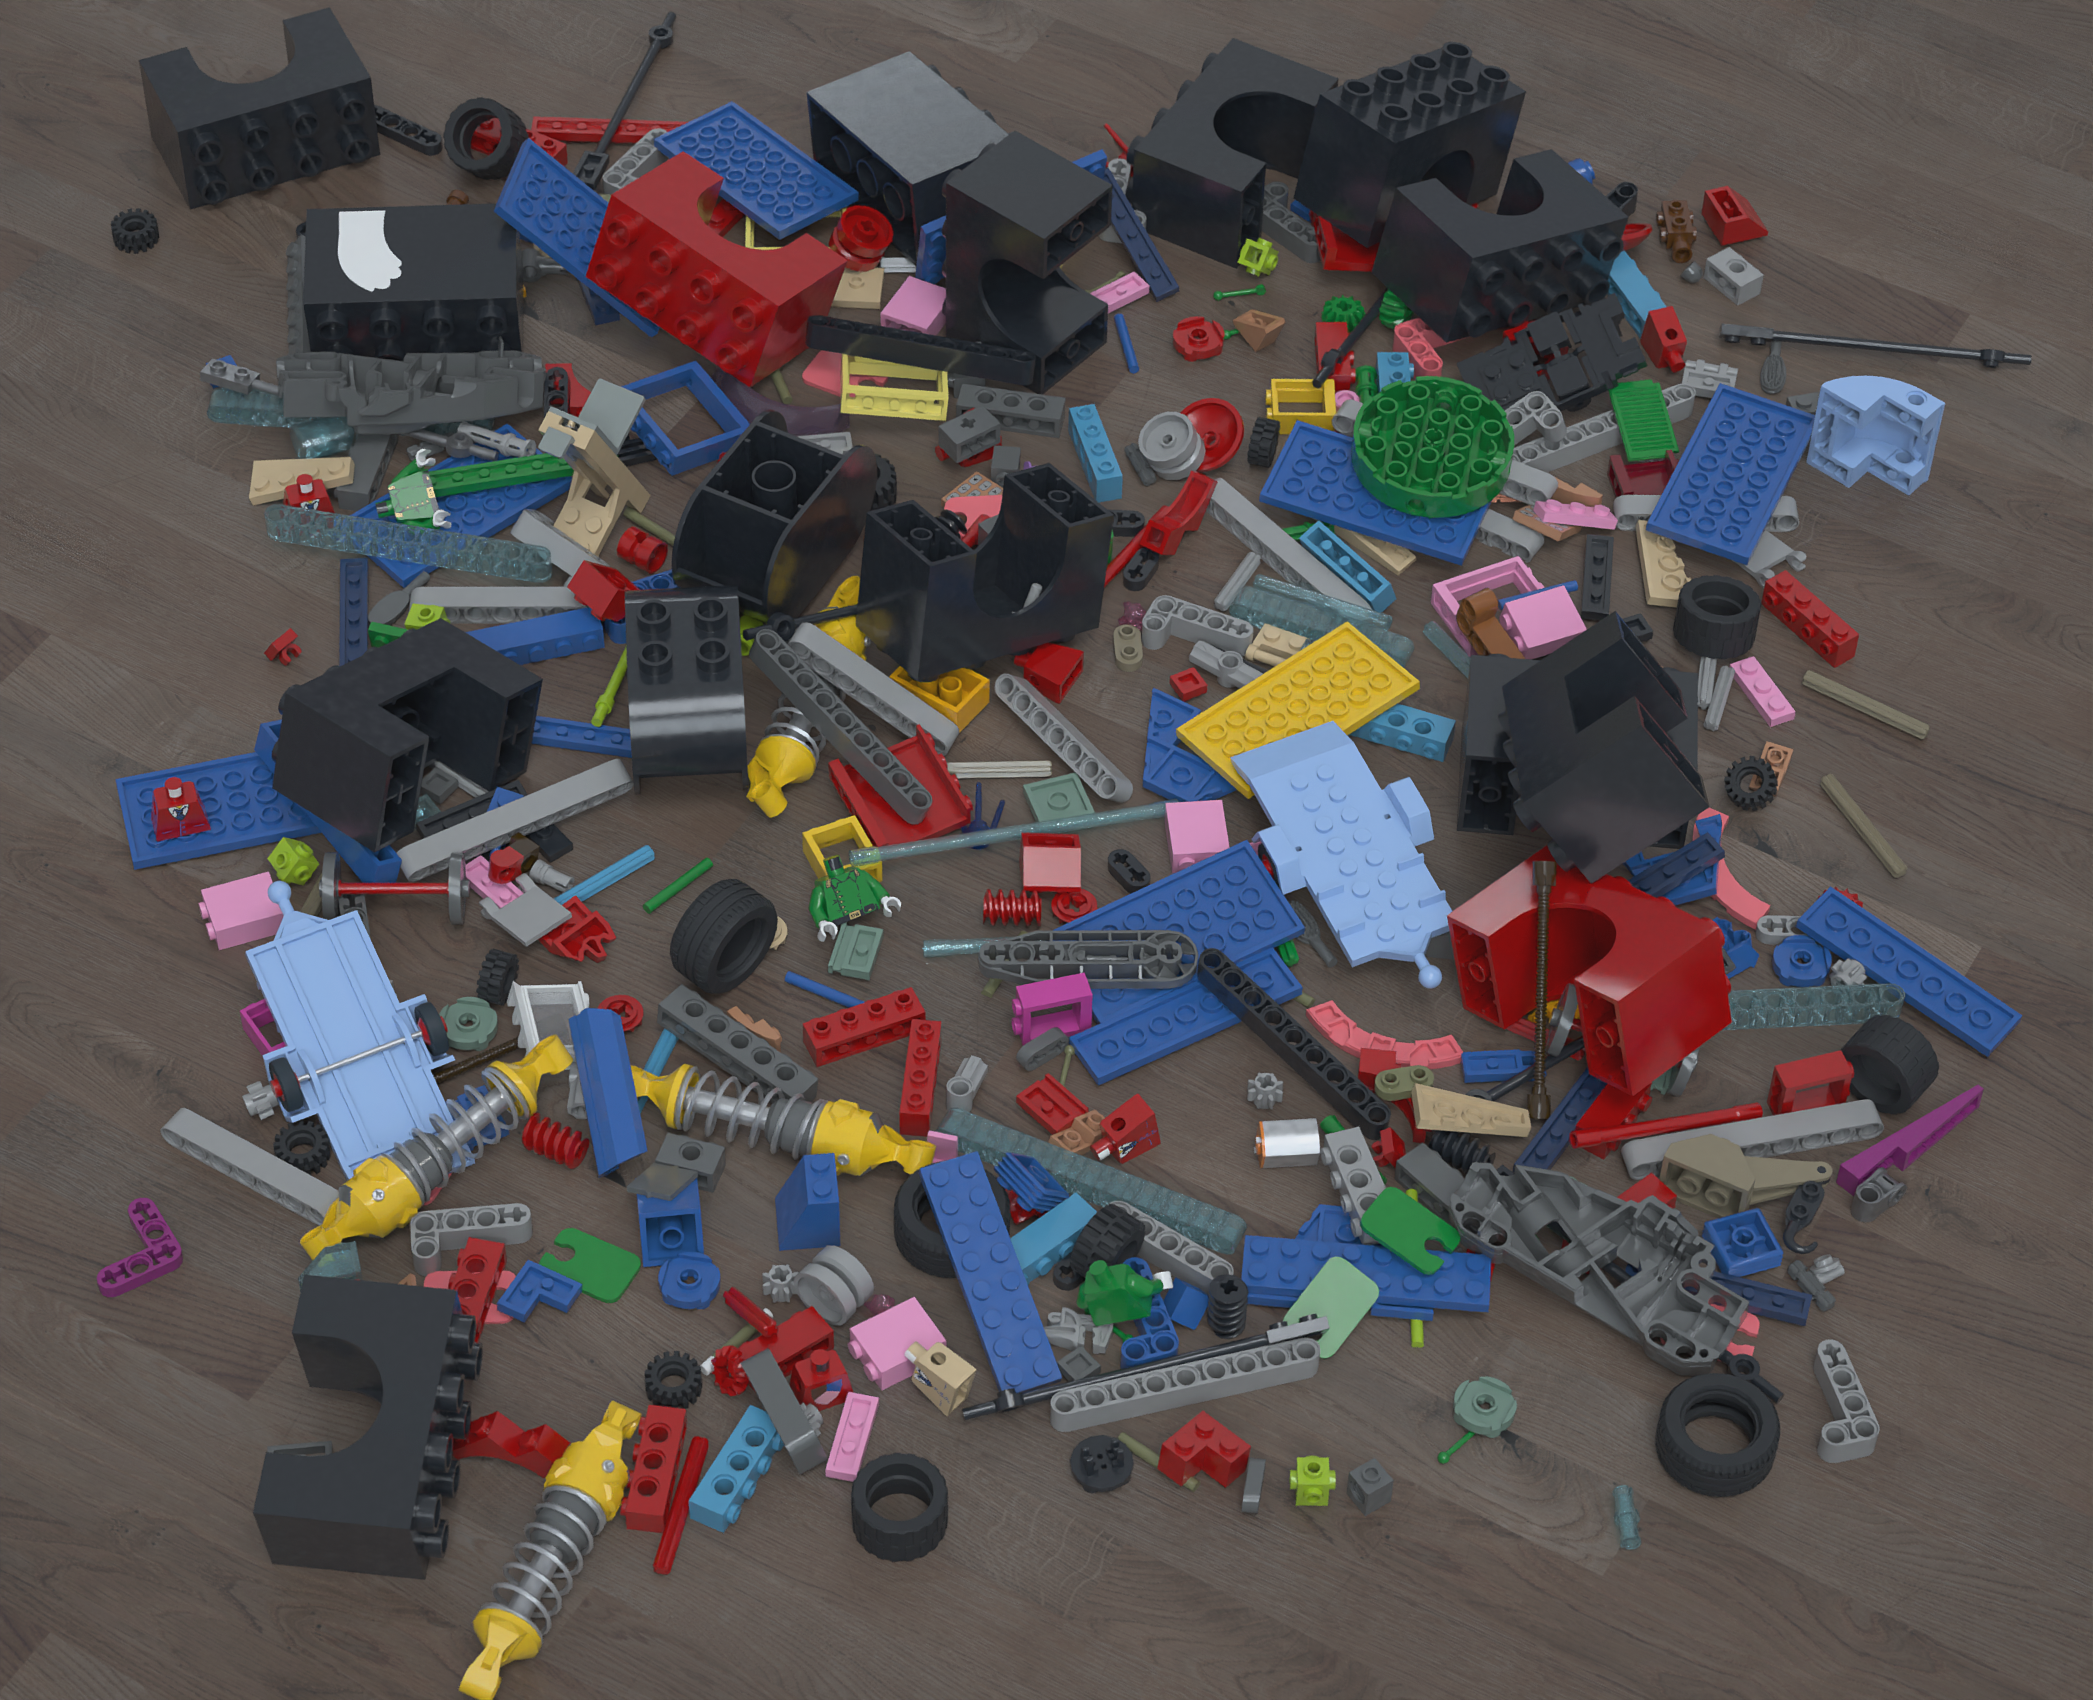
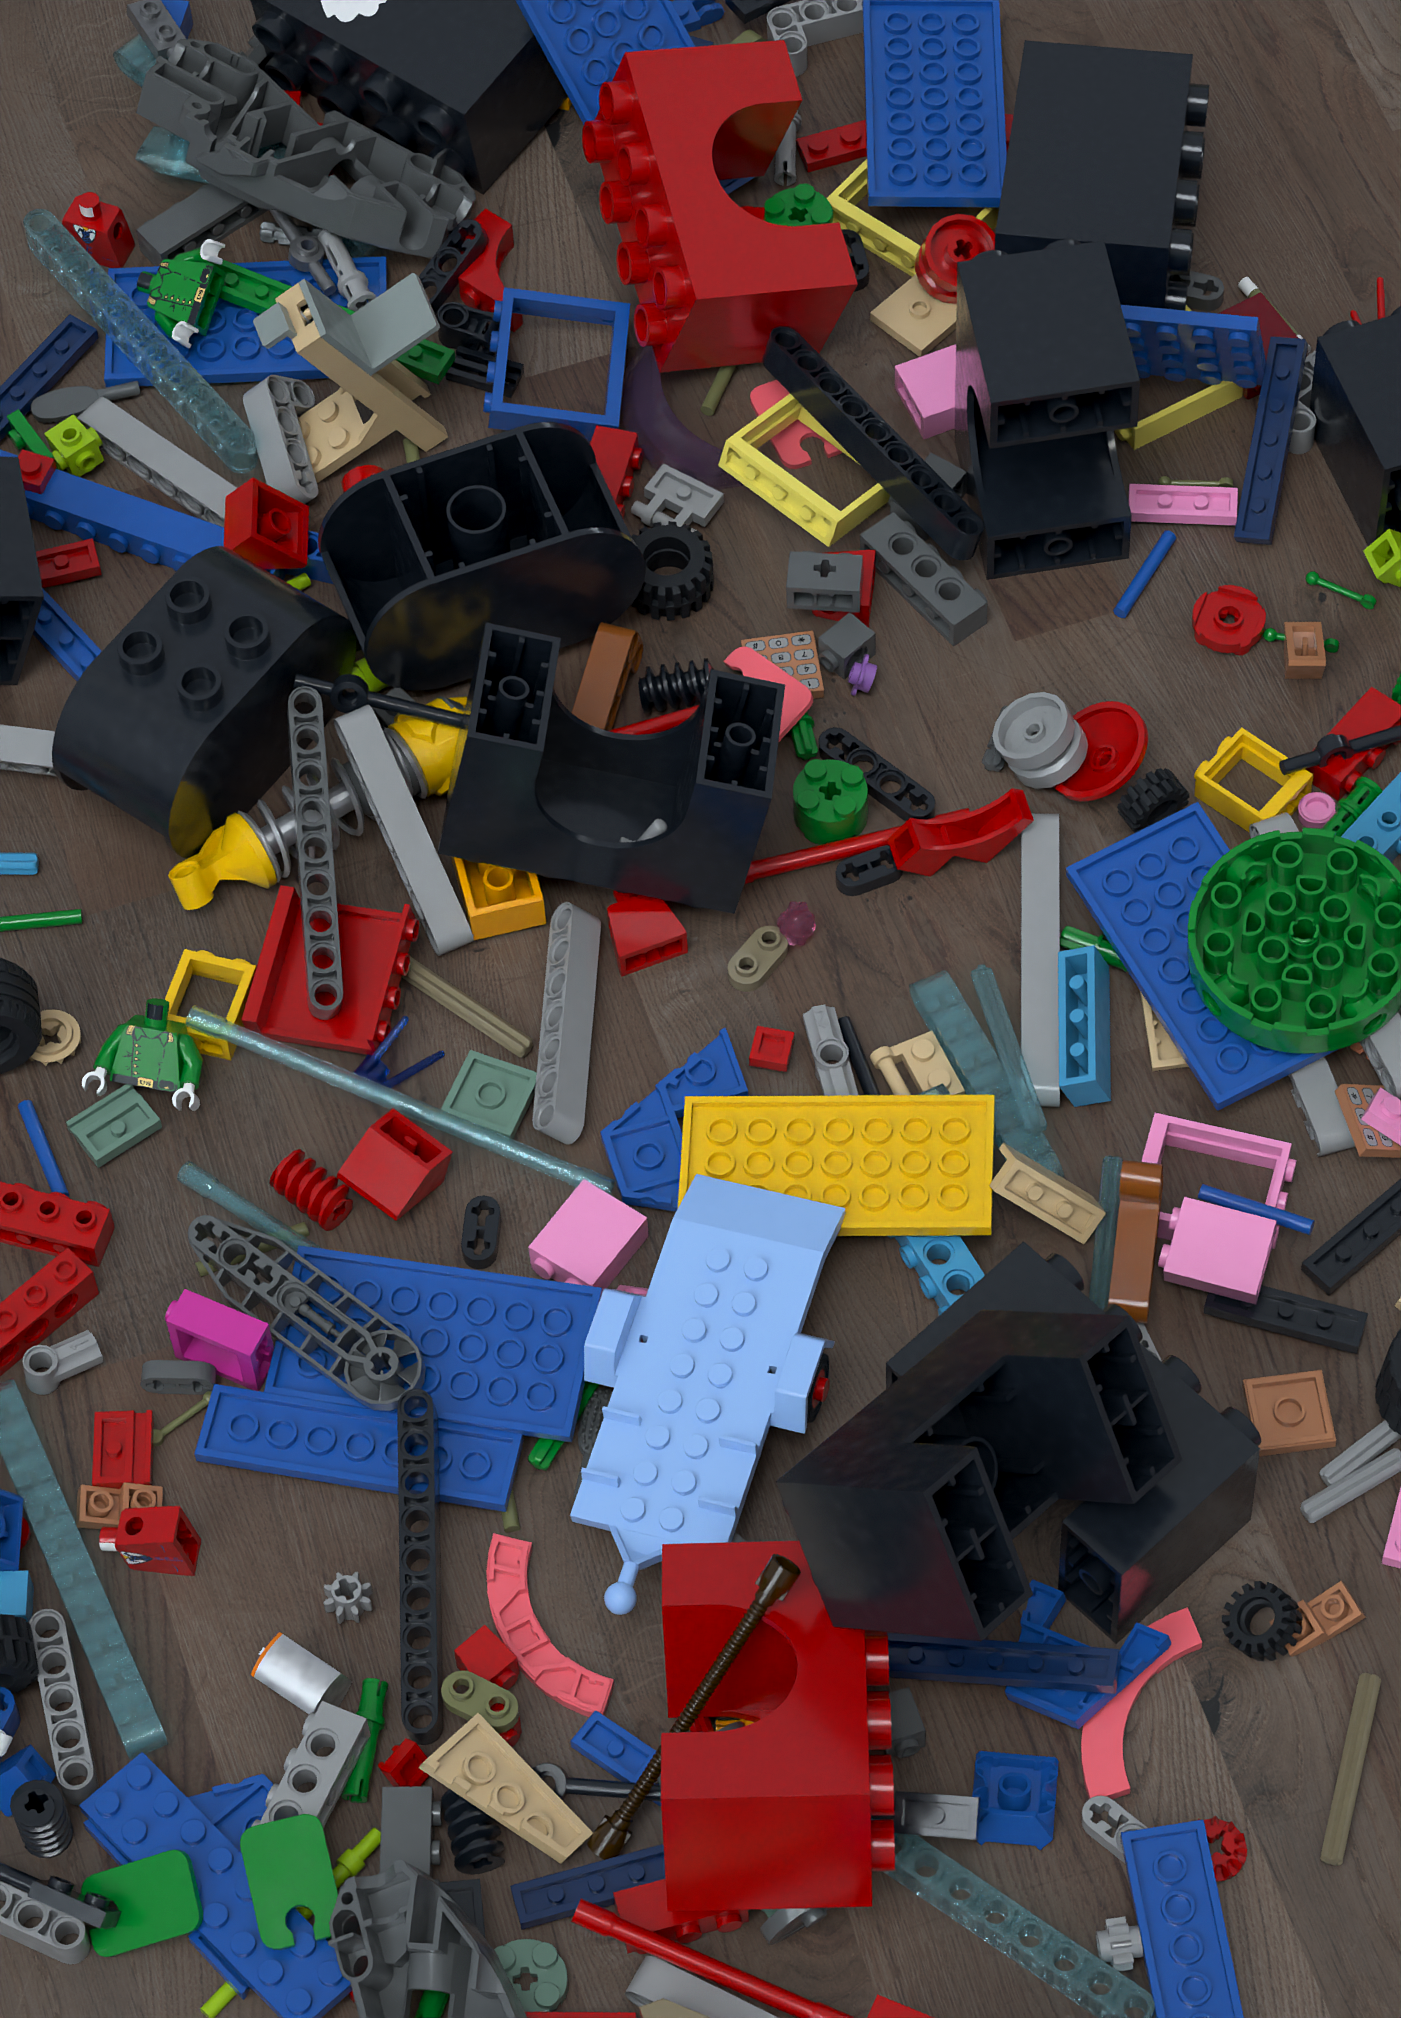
camera: 45 degrees right, 10 degrees up
tan wing [249,457,355,505] -> none
red gear [1051,889,1097,923] -> none
dark azure brick [1068,404,1123,502] -> none
light grey beam [1141,595,1253,657] -> none
light grey axle [1214,552,1261,612] -> none
blue plate [1772,935,1832,987] -> none
none -> tan panel [989,1143,1106,1244]

